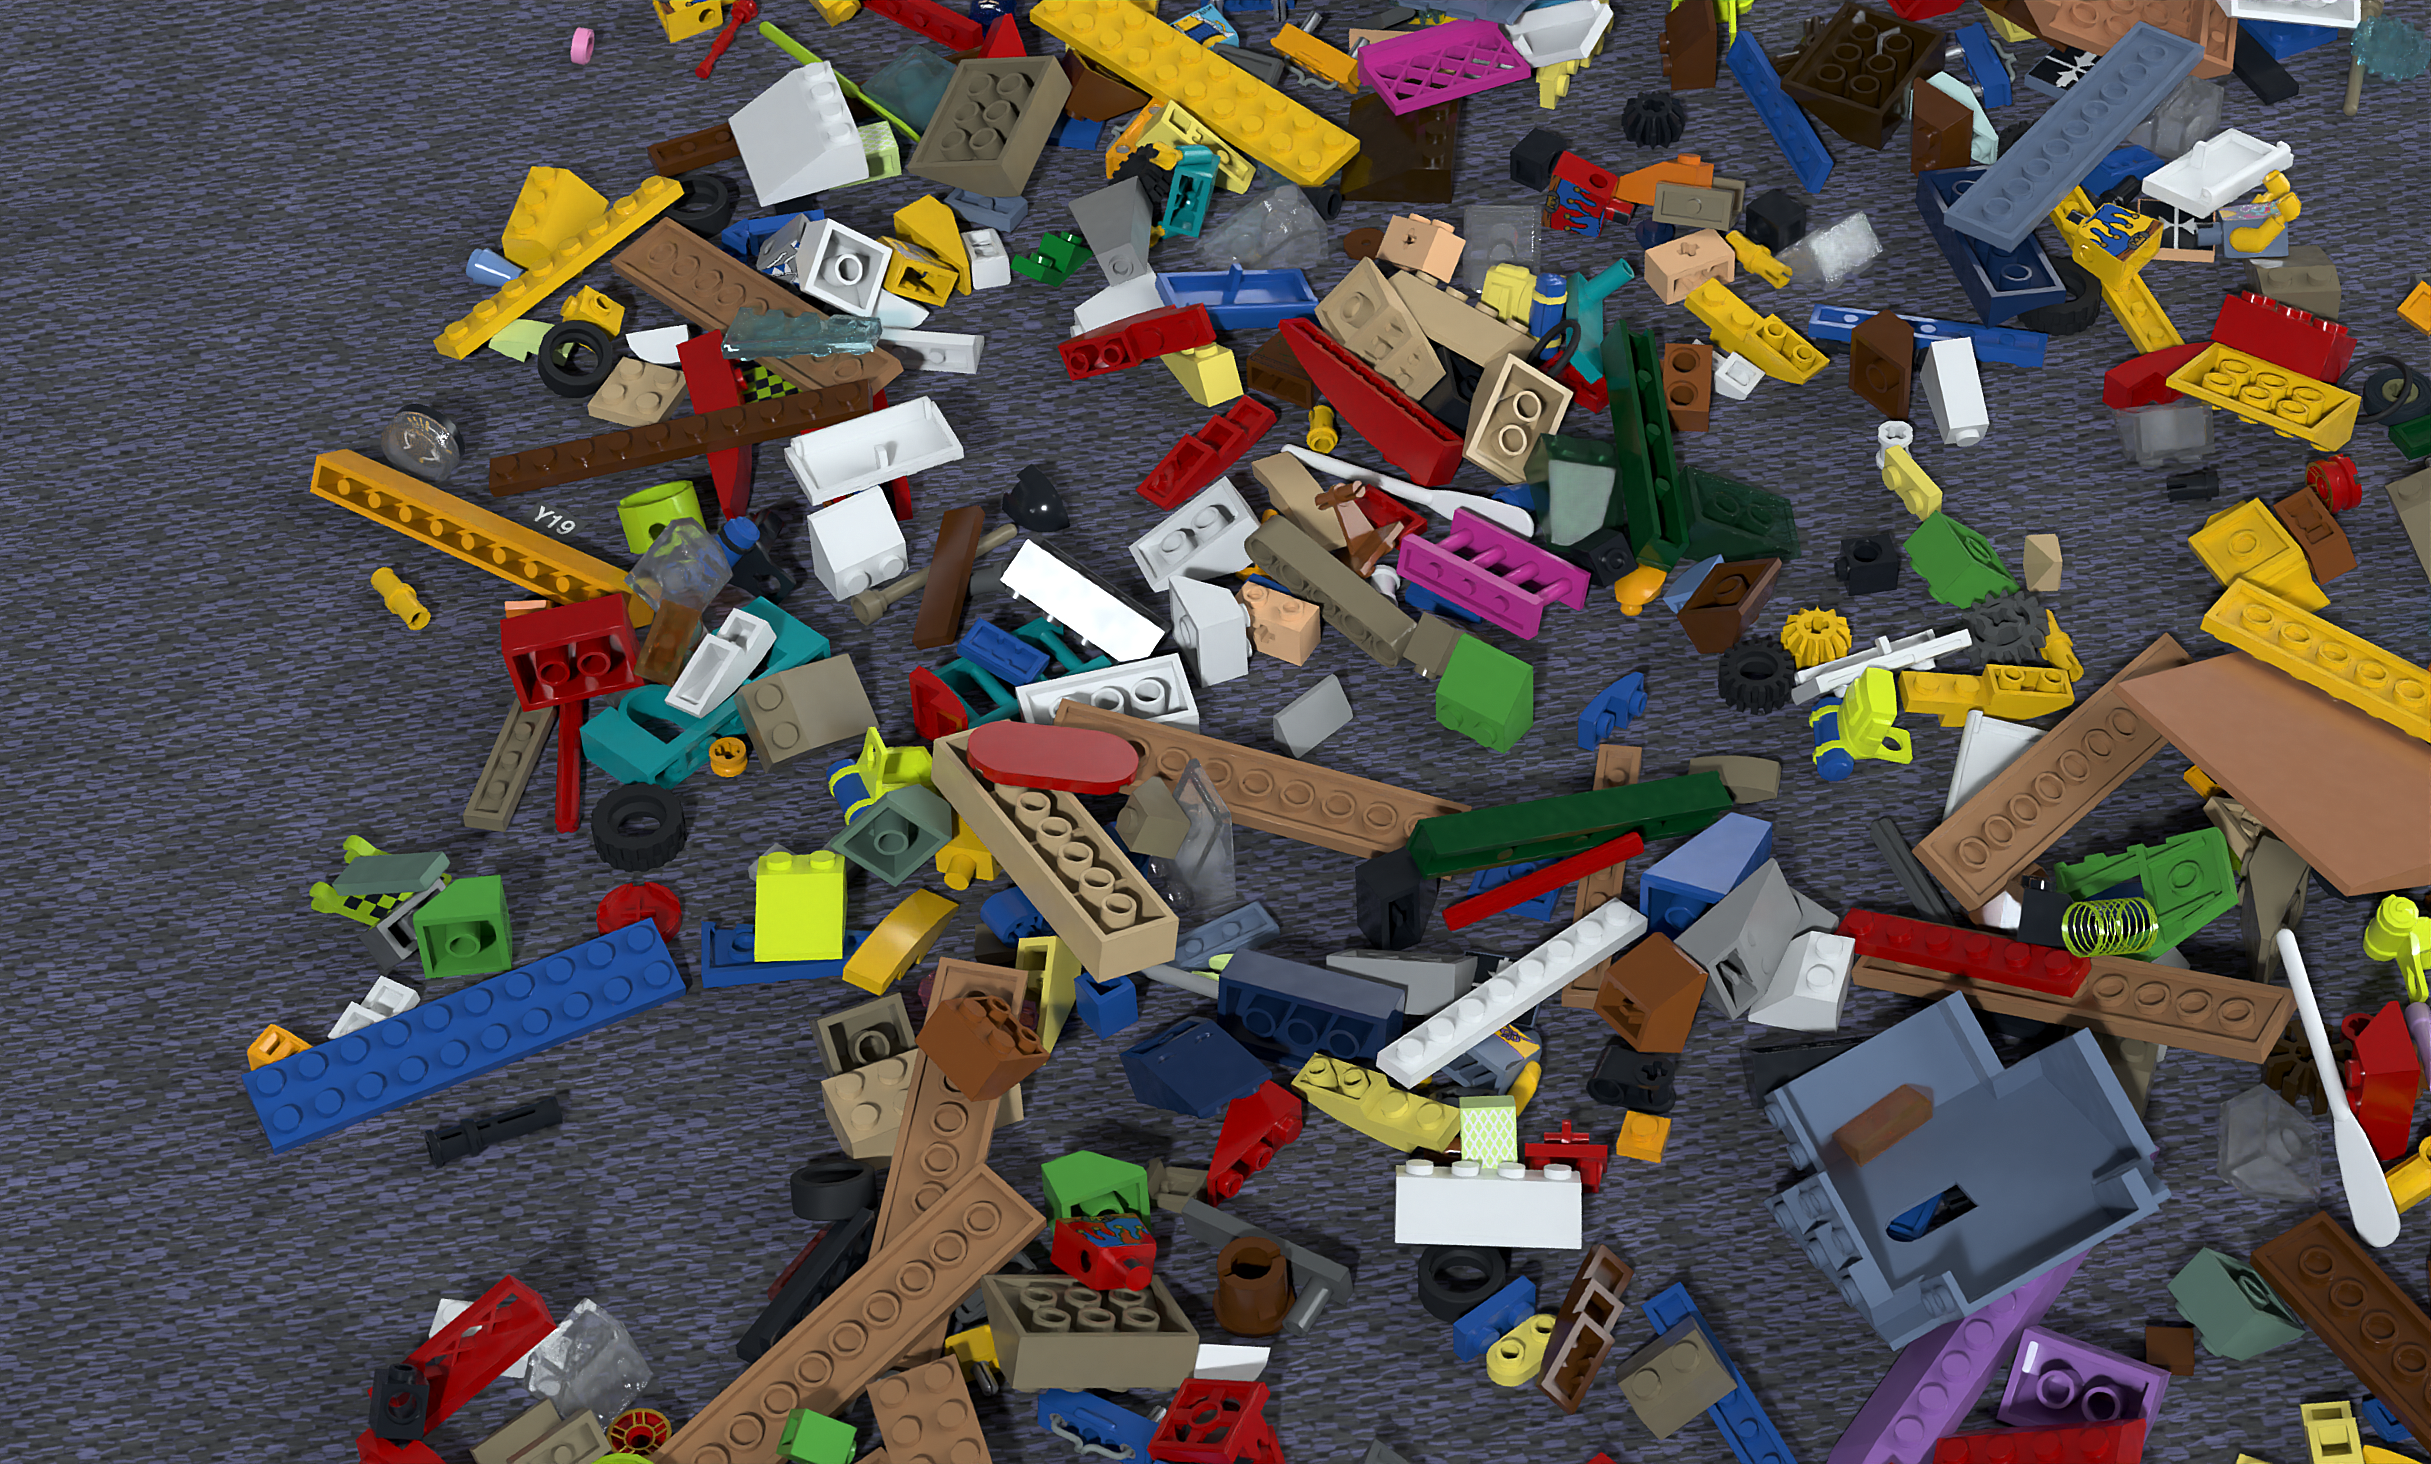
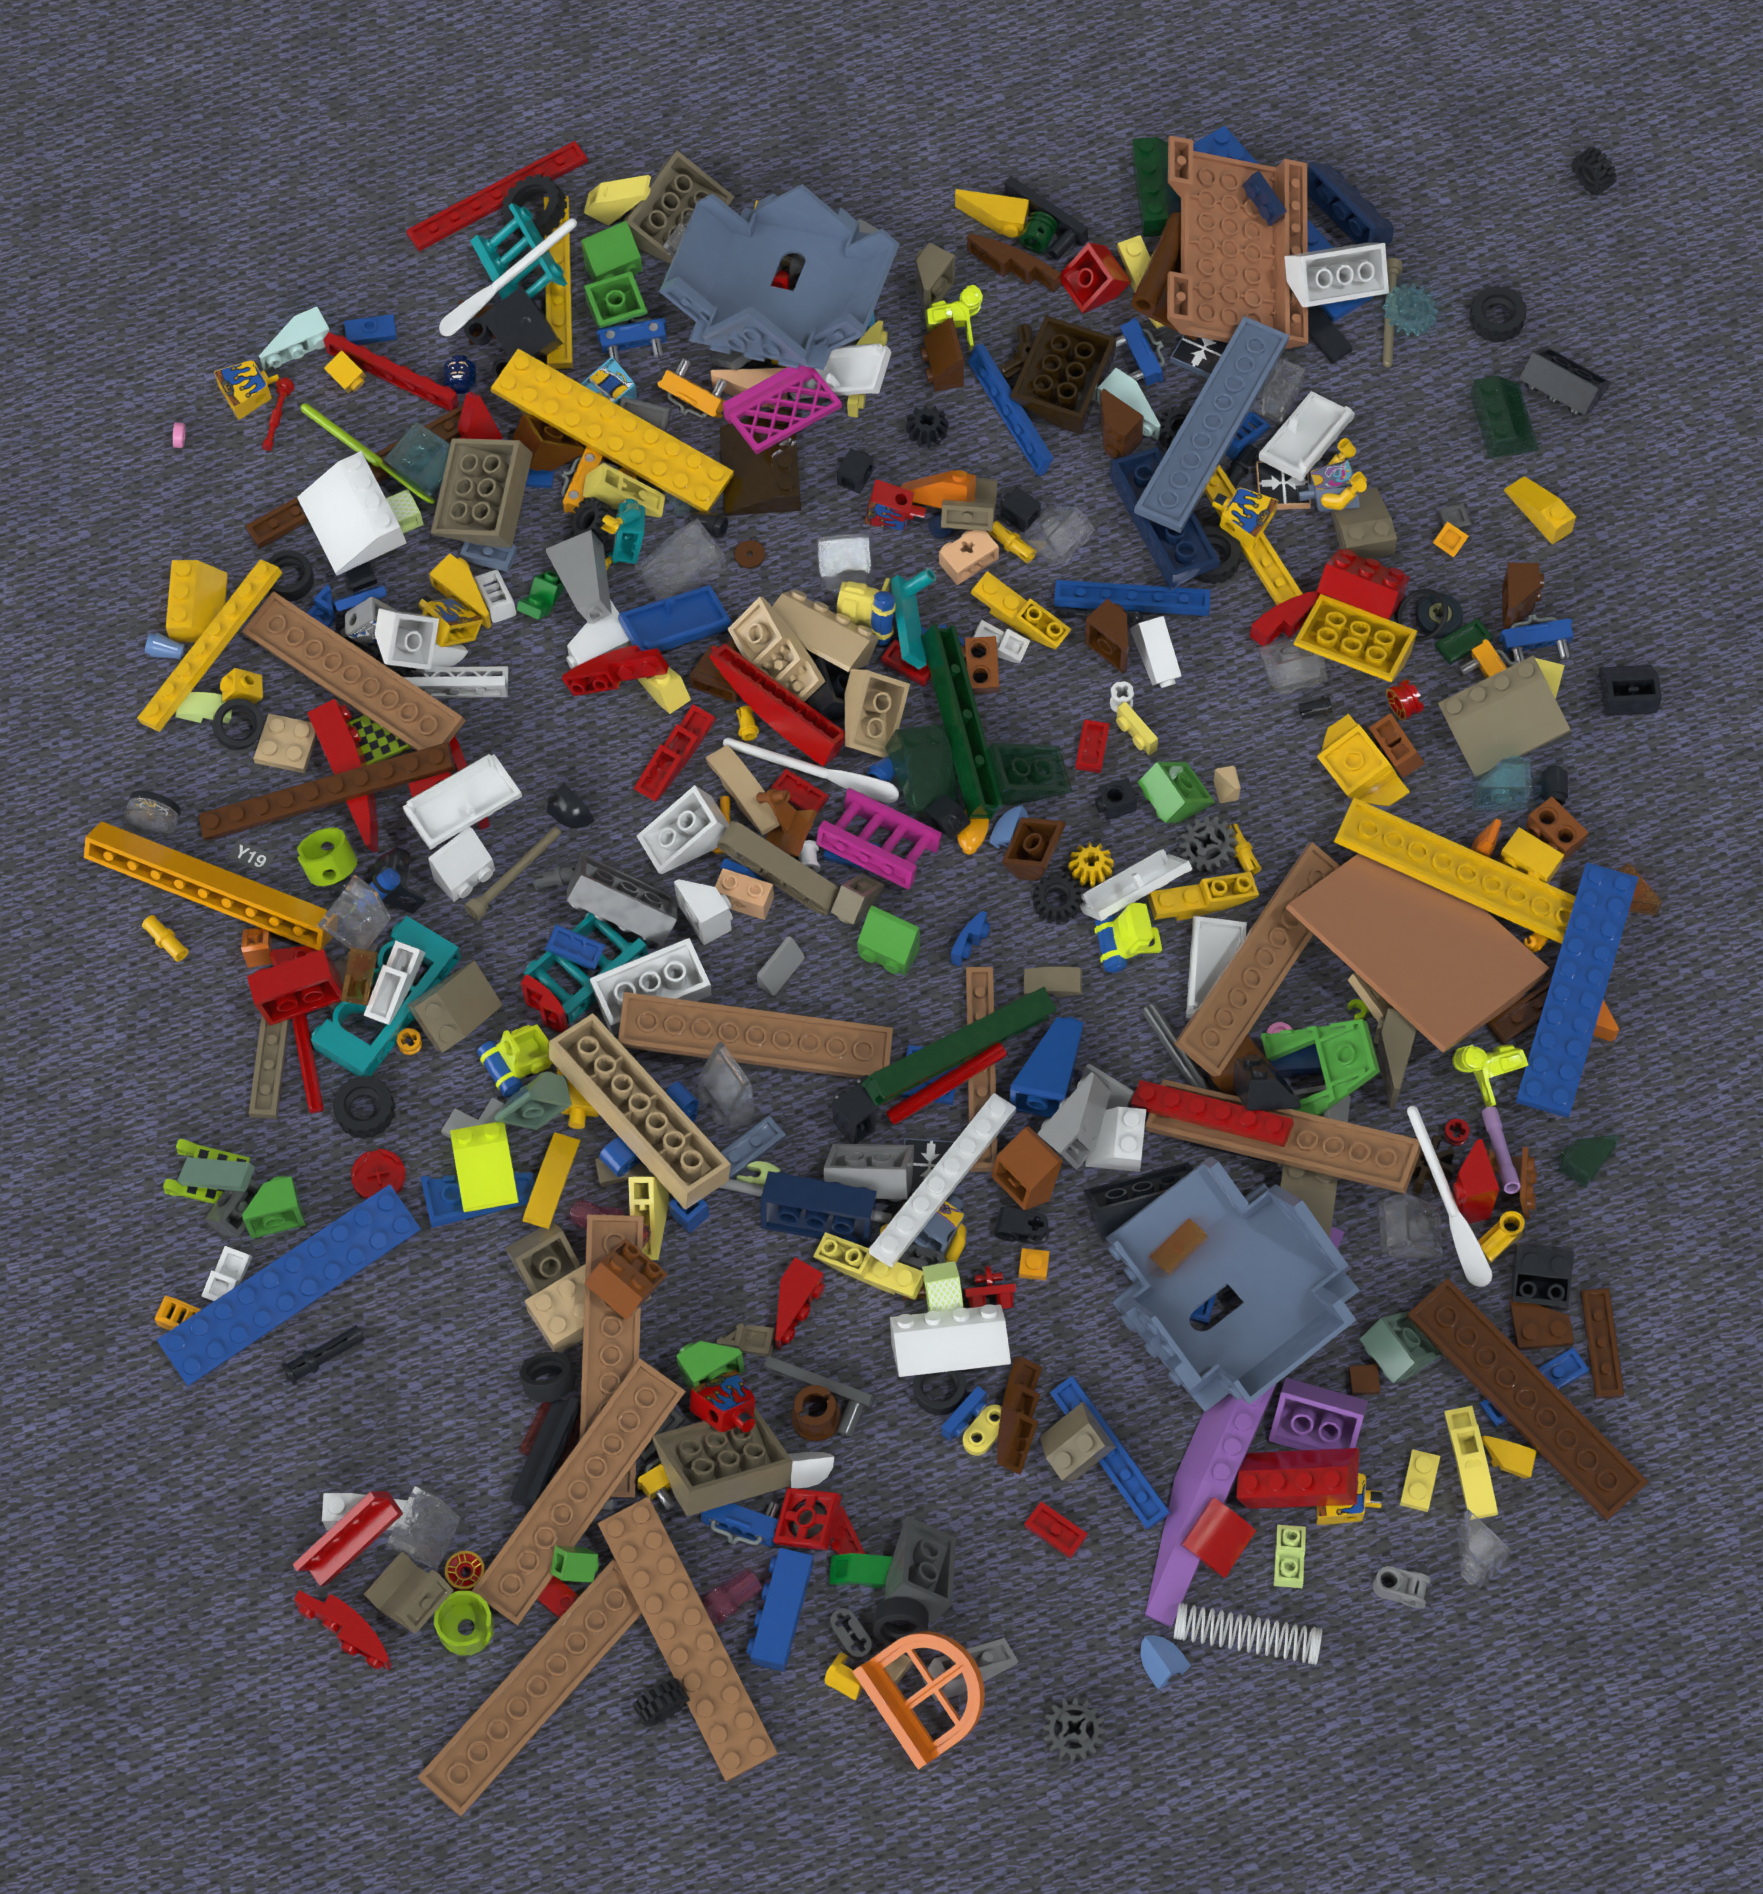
camera: 10 degrees left, 20 degrees up
black brick [368,1363,430,1440] -> none
white brick [625,325,692,366] -> none
clear light blue wing [720,307,883,361] -> none
reddish brown tile [912,505,985,650] -> none
red tile [966,721,1139,795] -> none
dark tan slope [1115,776,1191,860] -> none
dark blue slope [1119,1016,1273,1119] -> none
light nougat brick [1376,213,1466,284] -> none
black tyre [1525,319,1581,379] -> none
lime piece [2062,897,2158,958] -> none
none -> red plate [1075,719,1110,773]

